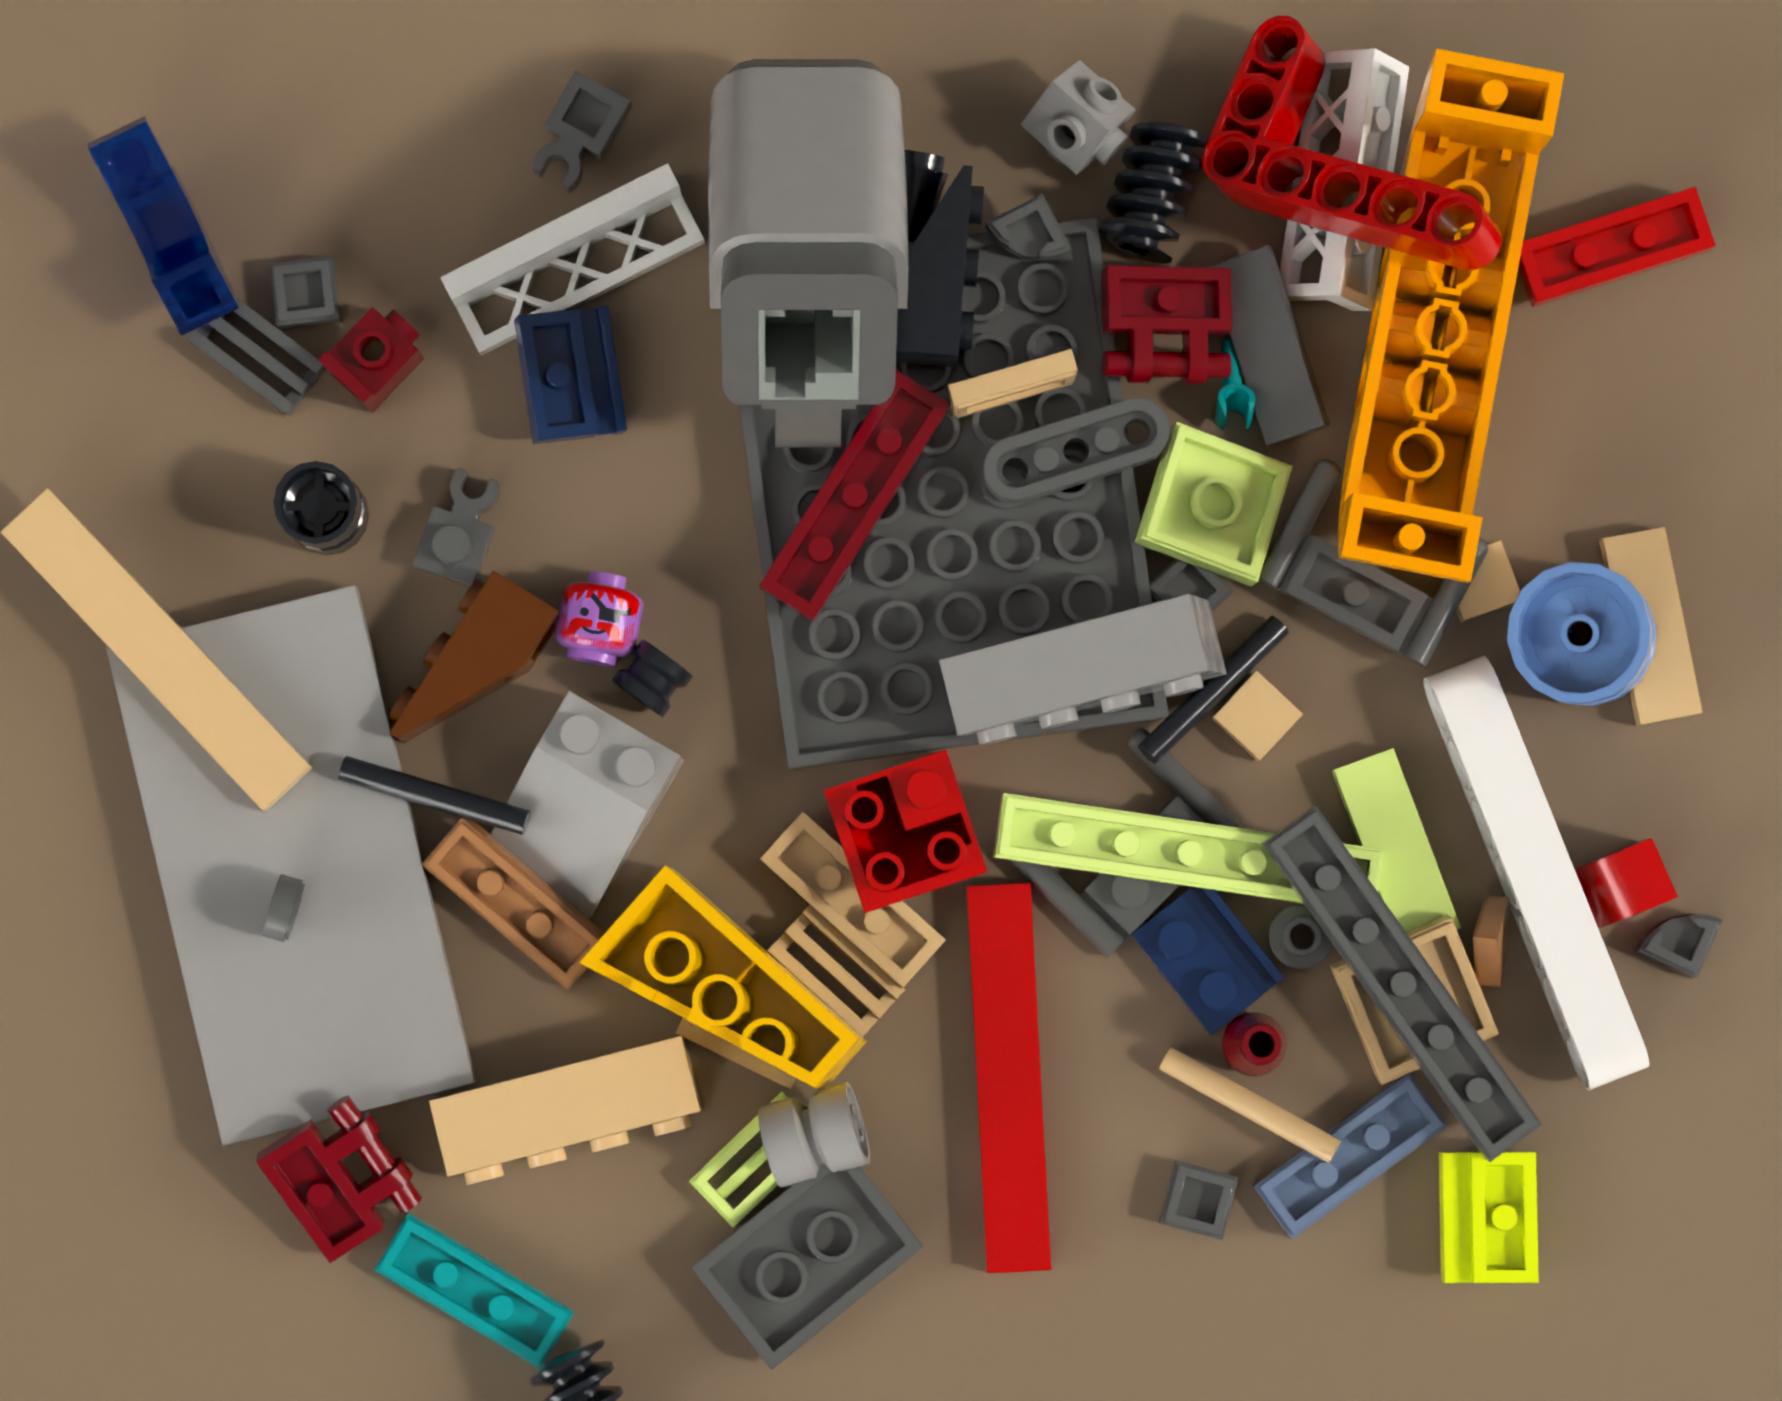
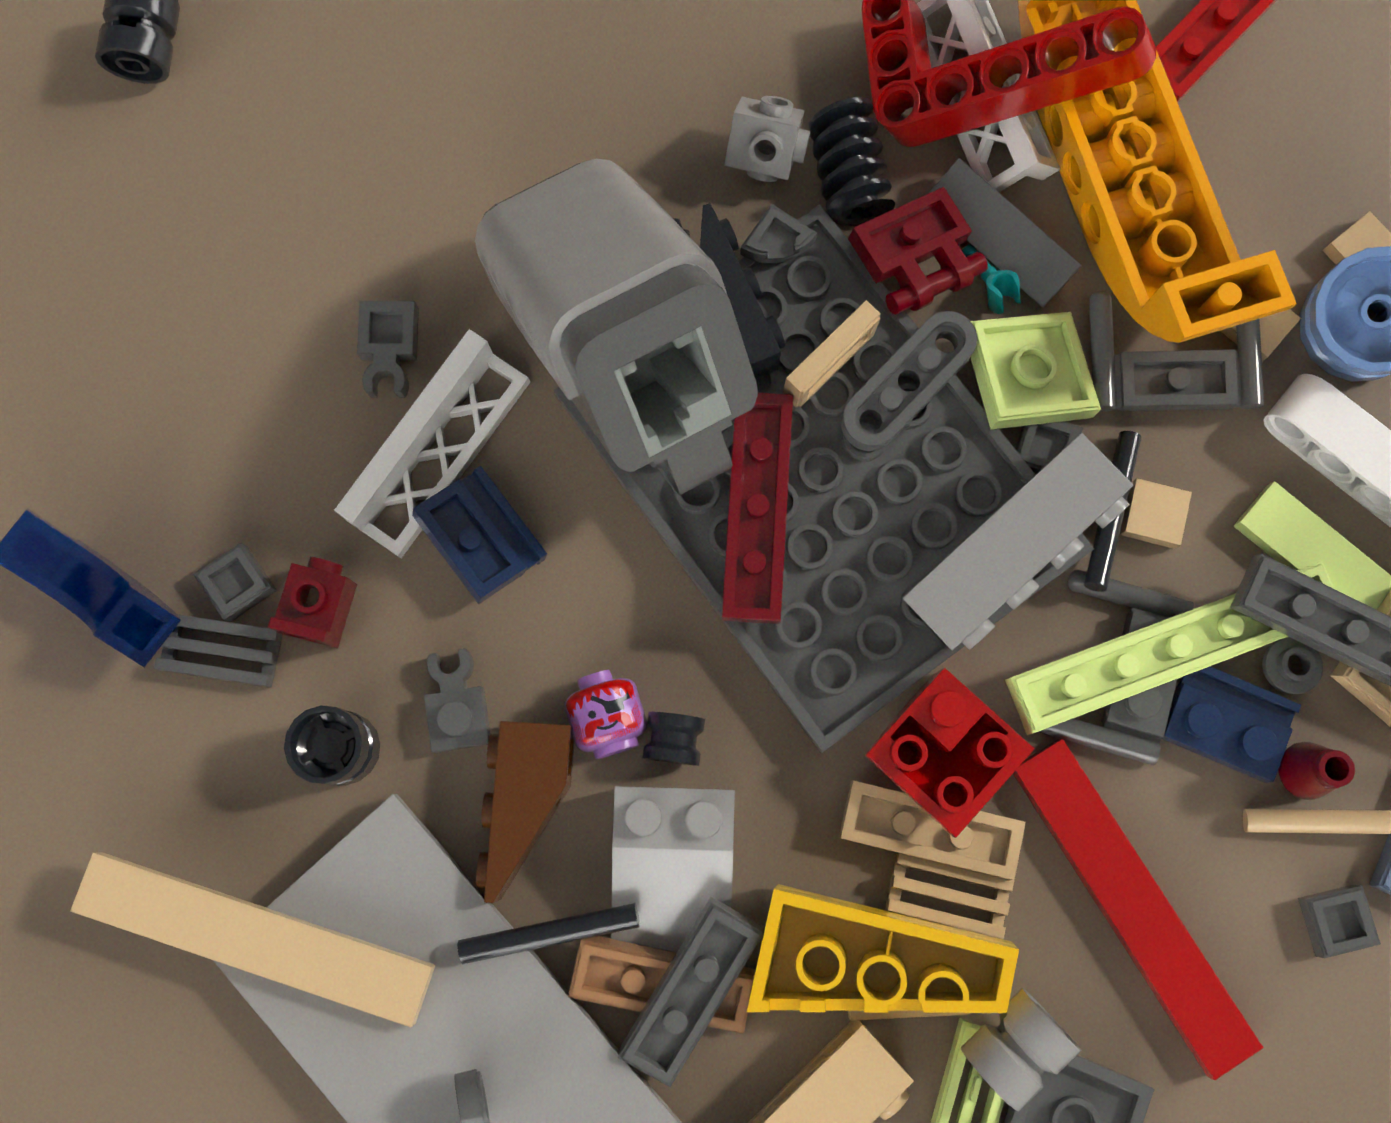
camera: 25 degrees left, 5 degrees down
none -> dark grey tile [618,897,764,1087]

